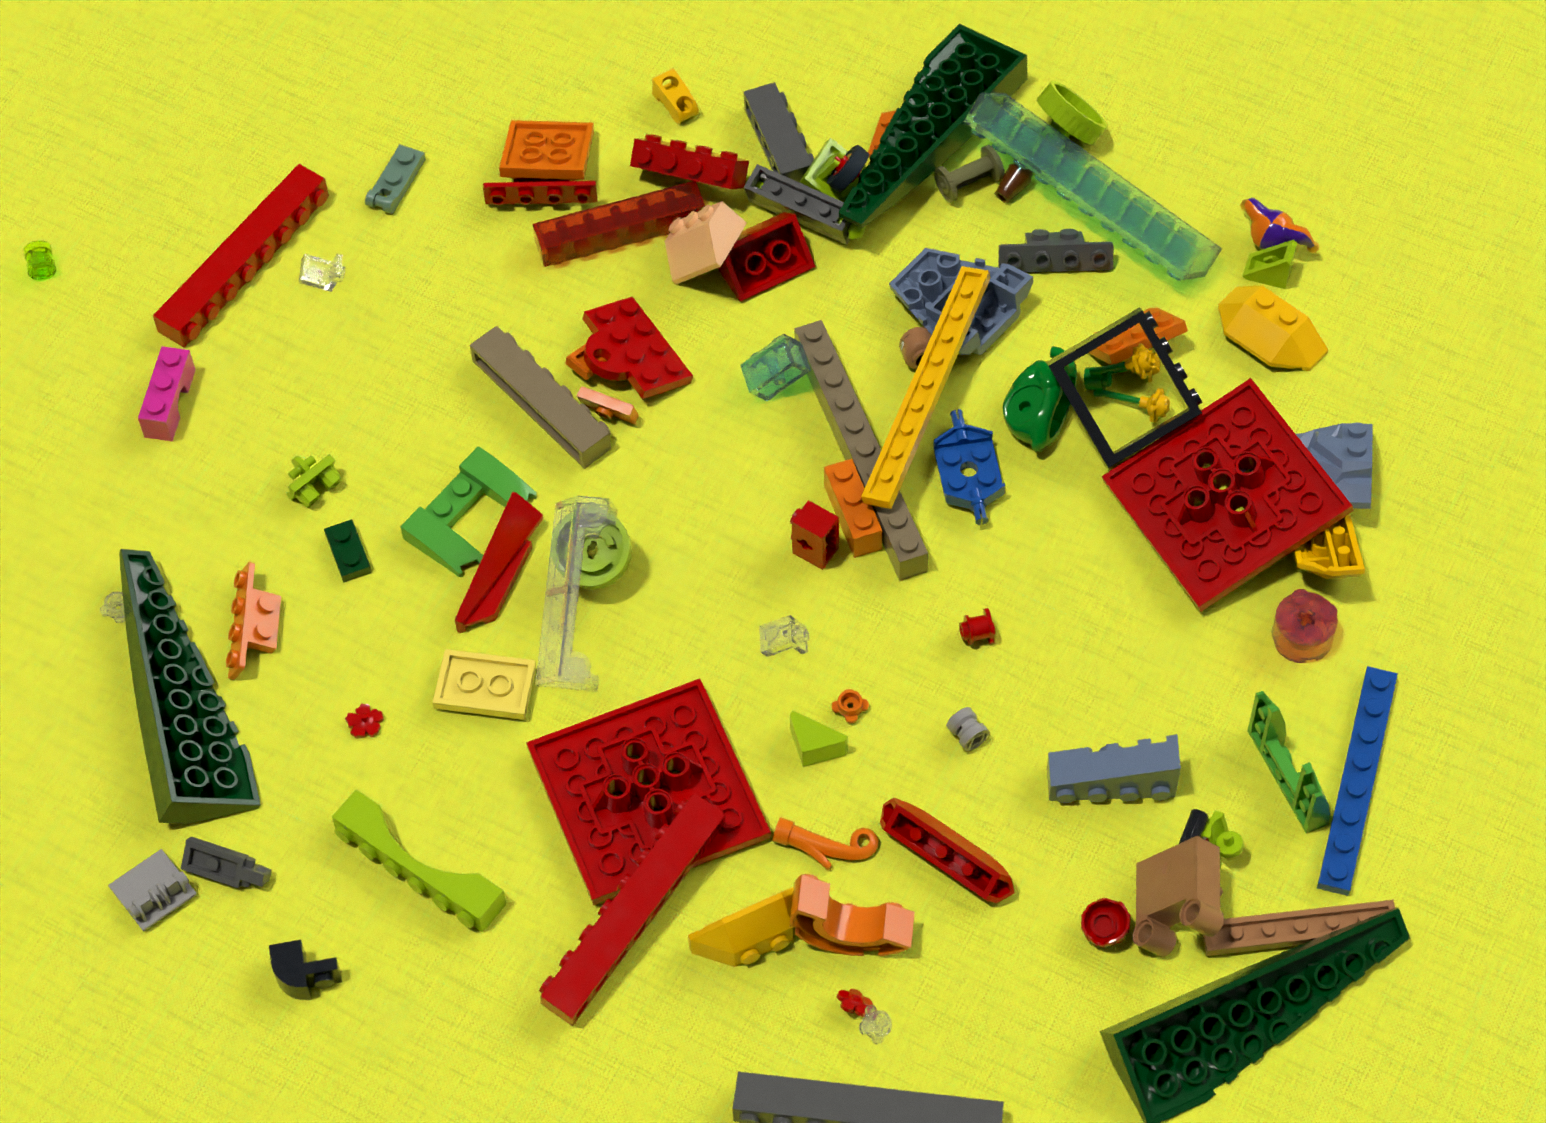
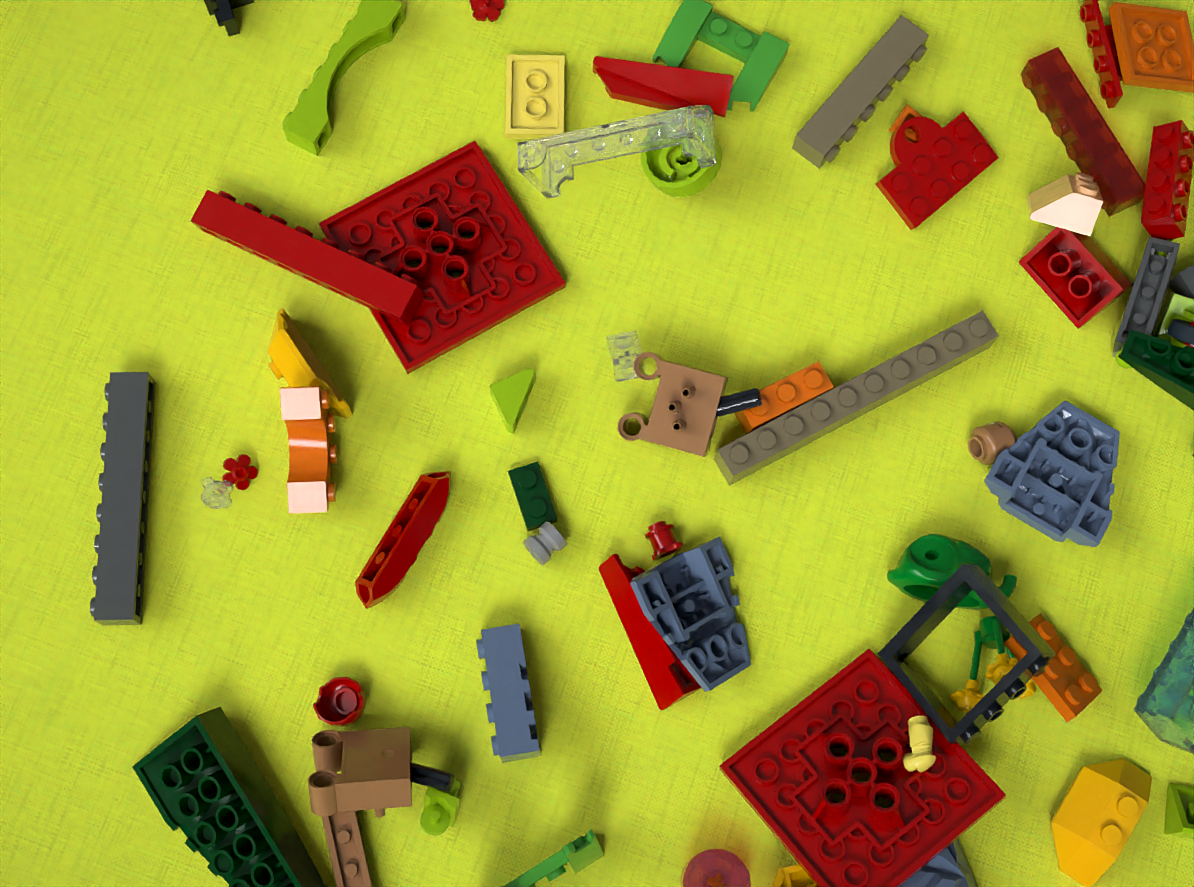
camera: 75 degrees right, 15 degrees up
orange plate [577,387,639,425] -> none
clear light blue brick [740,334,811,401] -> none
orange plant [773,817,879,870] -> none
red brick [790,500,839,570] -> none
orange plate [832,689,869,723] -> none
yellow plate [861,266,991,509] -> none
blue plate [933,409,1005,525] -> none
dark grey bracket [998,229,1114,272] -> none
none -> dark green plate [508,461,557,532]
none -> red wedge [599,554,702,710]
none -> medium nougat piece [617,352,762,457]
none -> sand blue wedge [630,537,751,692]
none -> light yellow arm [903,716,936,773]

